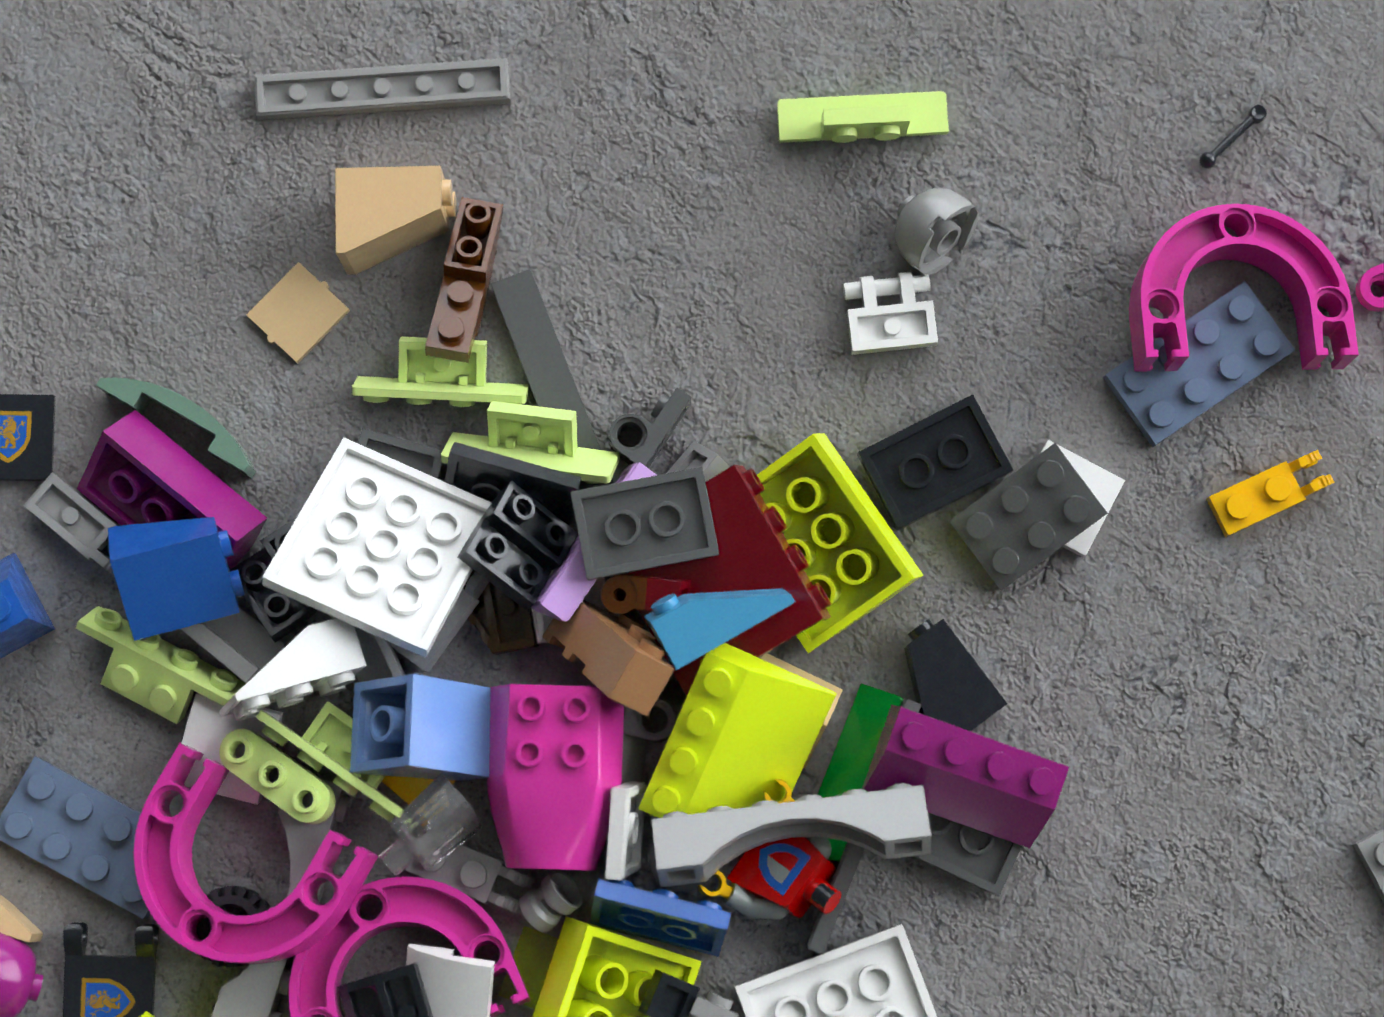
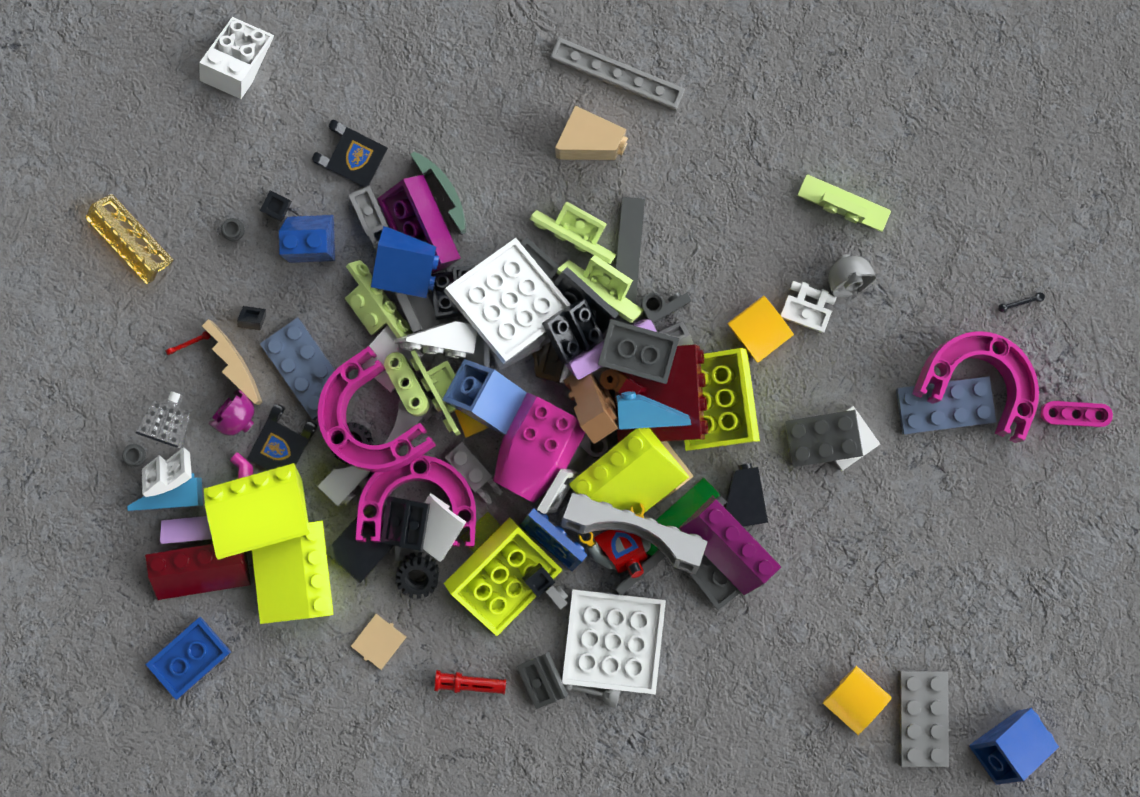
camera: 30 degrees right, 5 degrees up
tan piece [246,262,350,364] -> none
clear torso [378,773,482,876] -> none
reddish brown slope [425,197,503,363] -> none
light grey wheel [519,870,582,933] -> none
black plate [857,394,1013,531] -> none
yellow hinge [1206,450,1335,537] -> none
none -> yellow slope [727,295,794,363]
none -> yellow slope [823,666,892,735]

